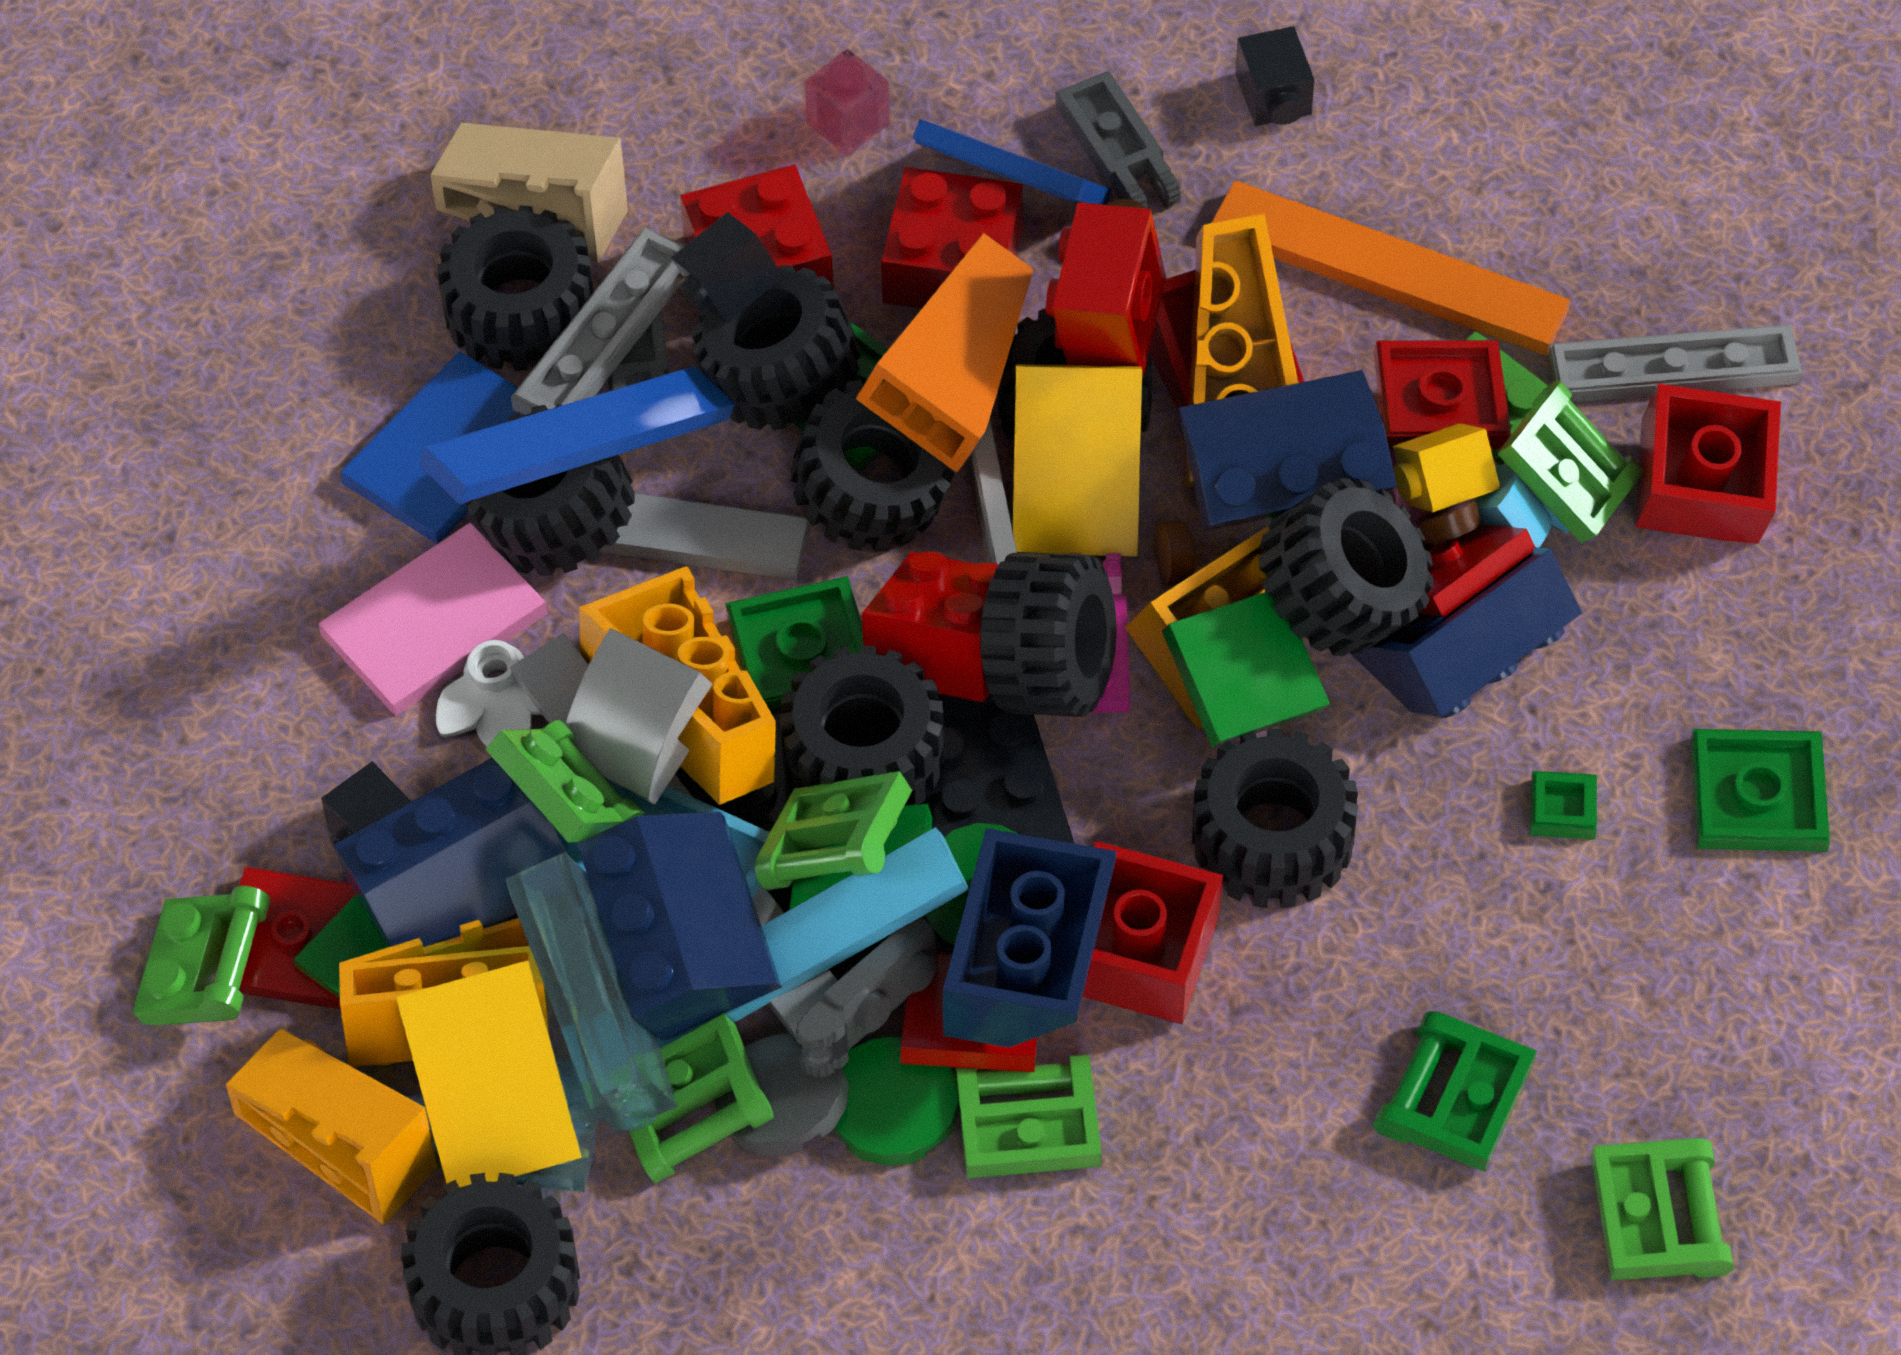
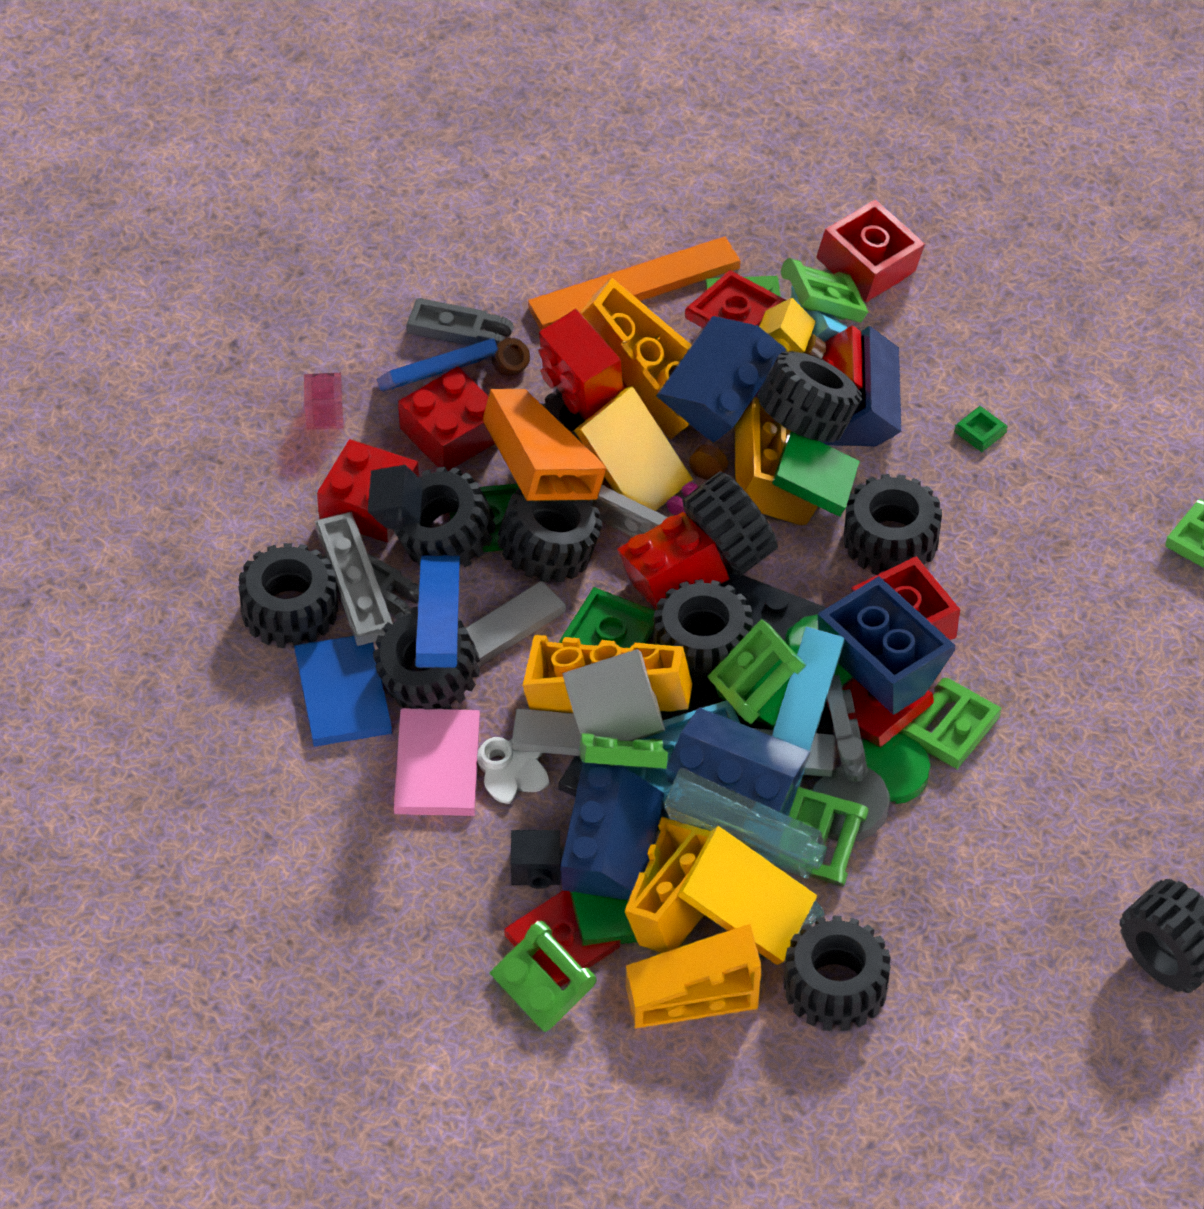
camera: 50 degrees left, 5 degrees down
tan wedge [430,122,628,263] -> none
black brick [1235,26,1315,126] -> none
green plate [1373,1011,1537,1172] -> none
light grey tile [1548,324,1802,403] -> none
green tile [1691,729,1830,852] -> none

